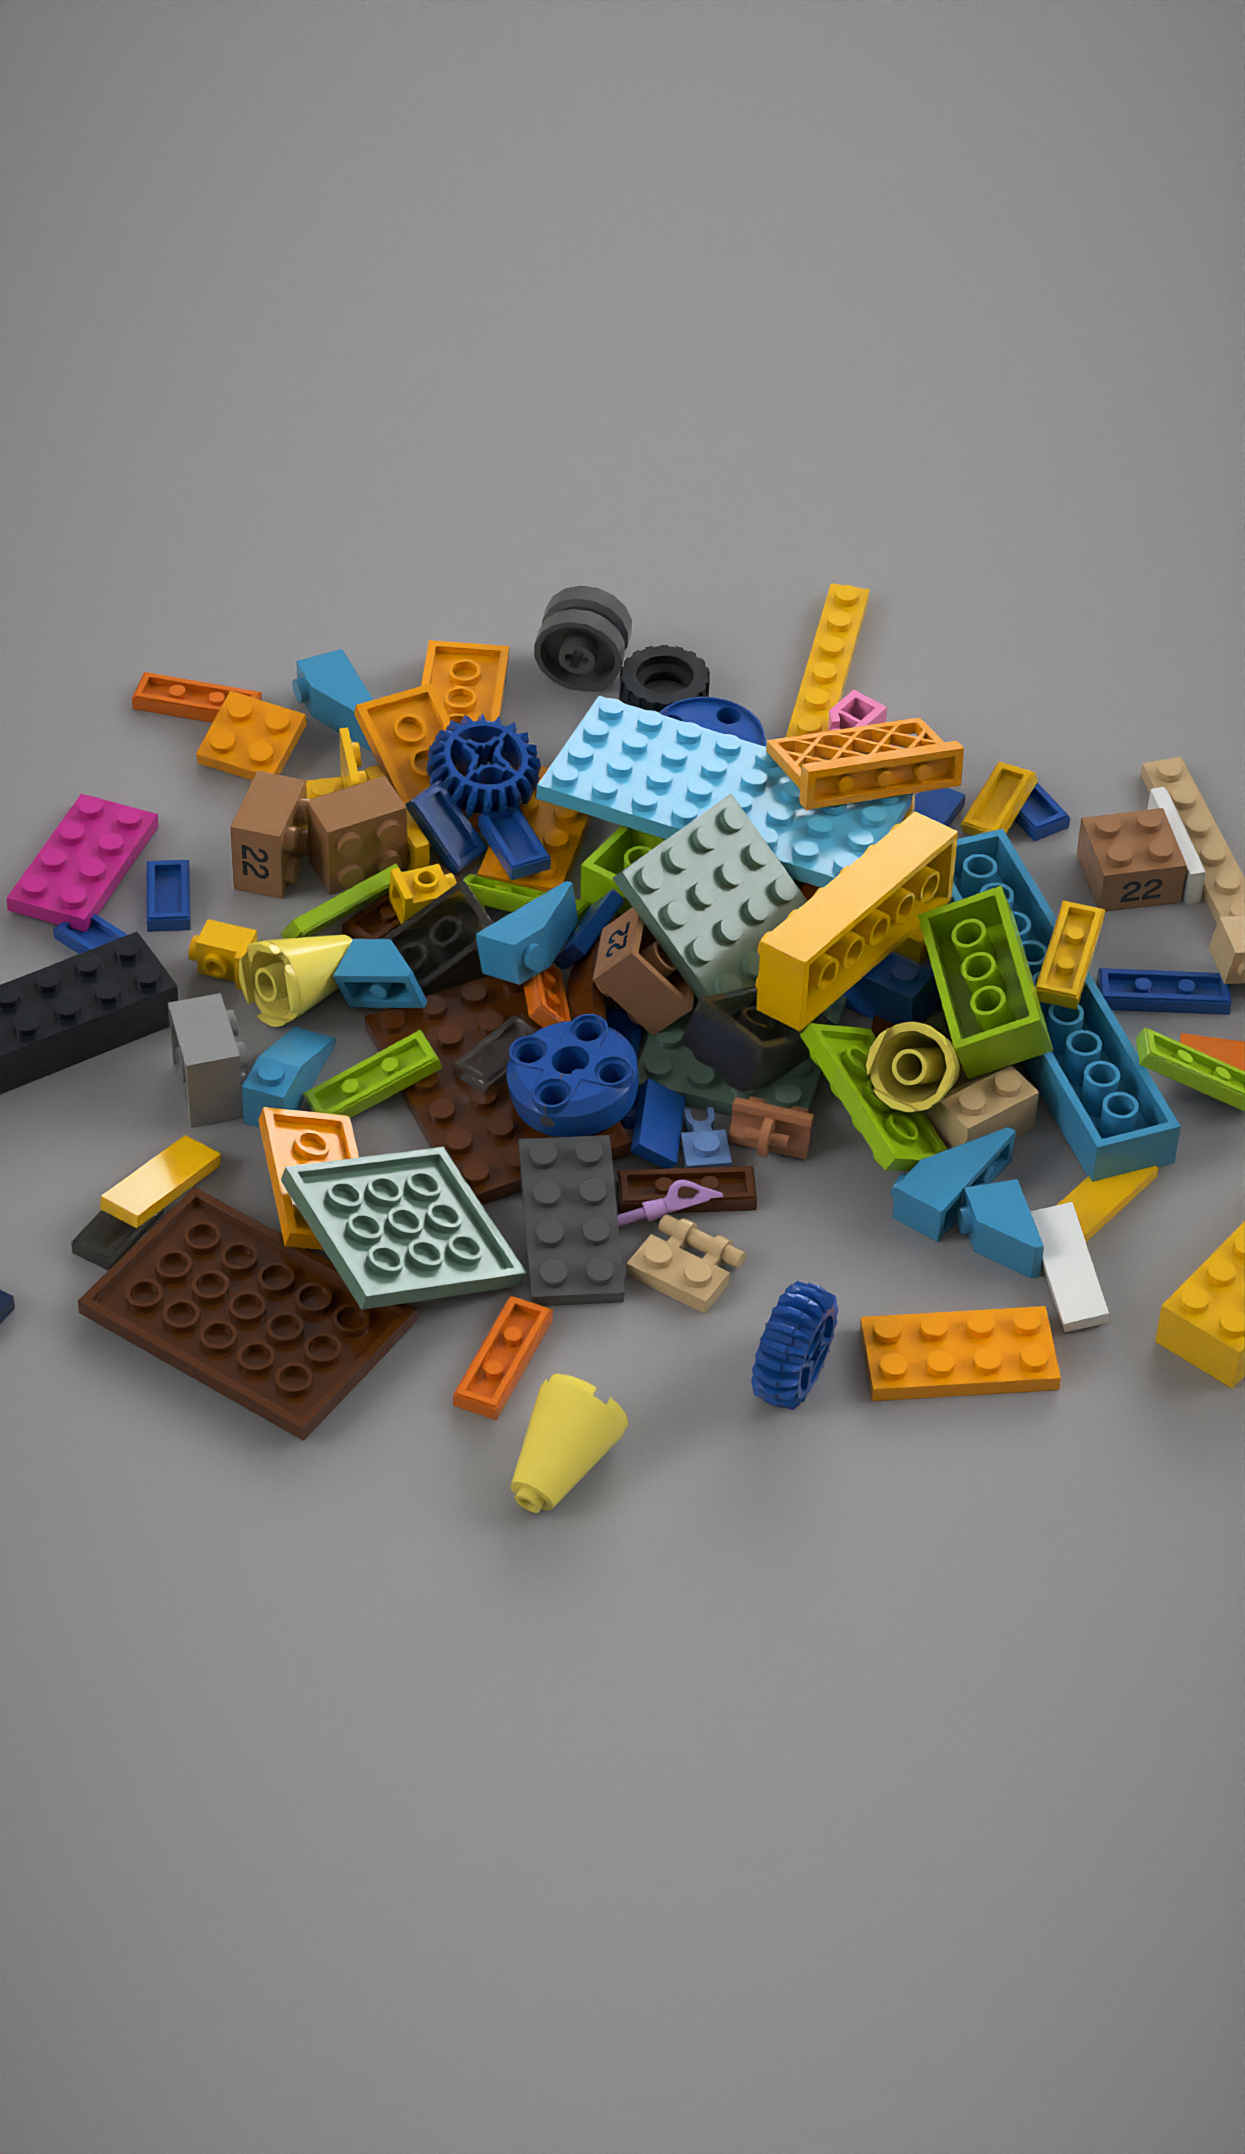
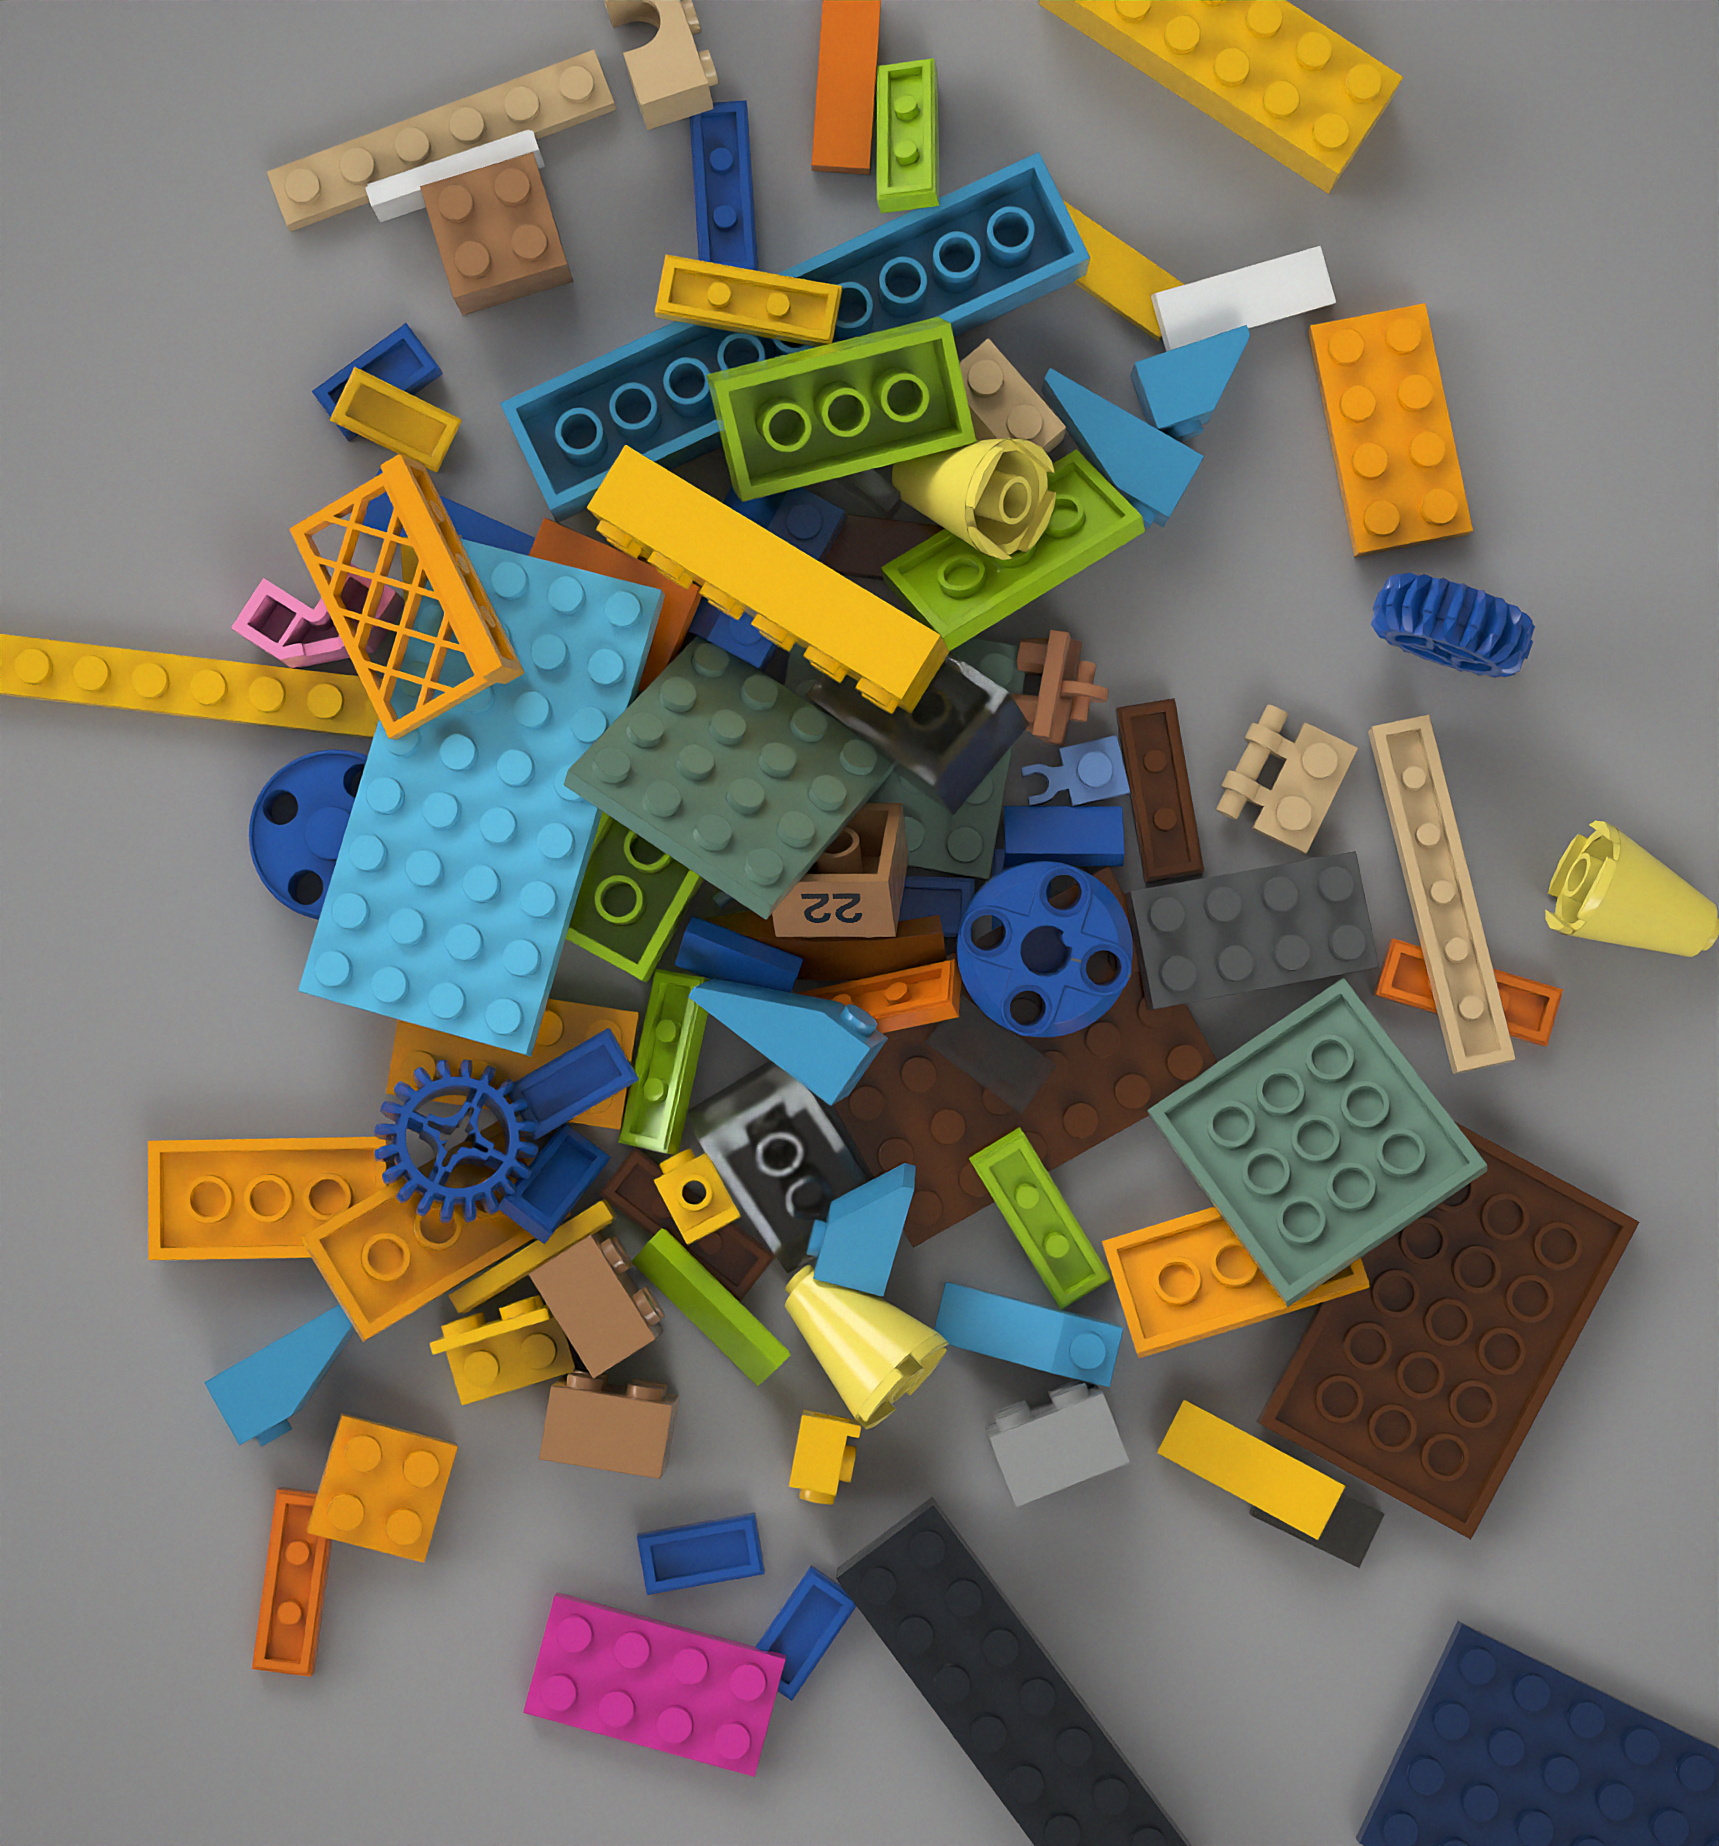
camera: 90 degrees left, 40 degrees up
dark grey wheel [534,586,632,691] -> none
lavender hand [617,1180,724,1227] -> none
black tyre [619,645,710,713] -> none
none -> tan plate [1368,714,1516,1075]

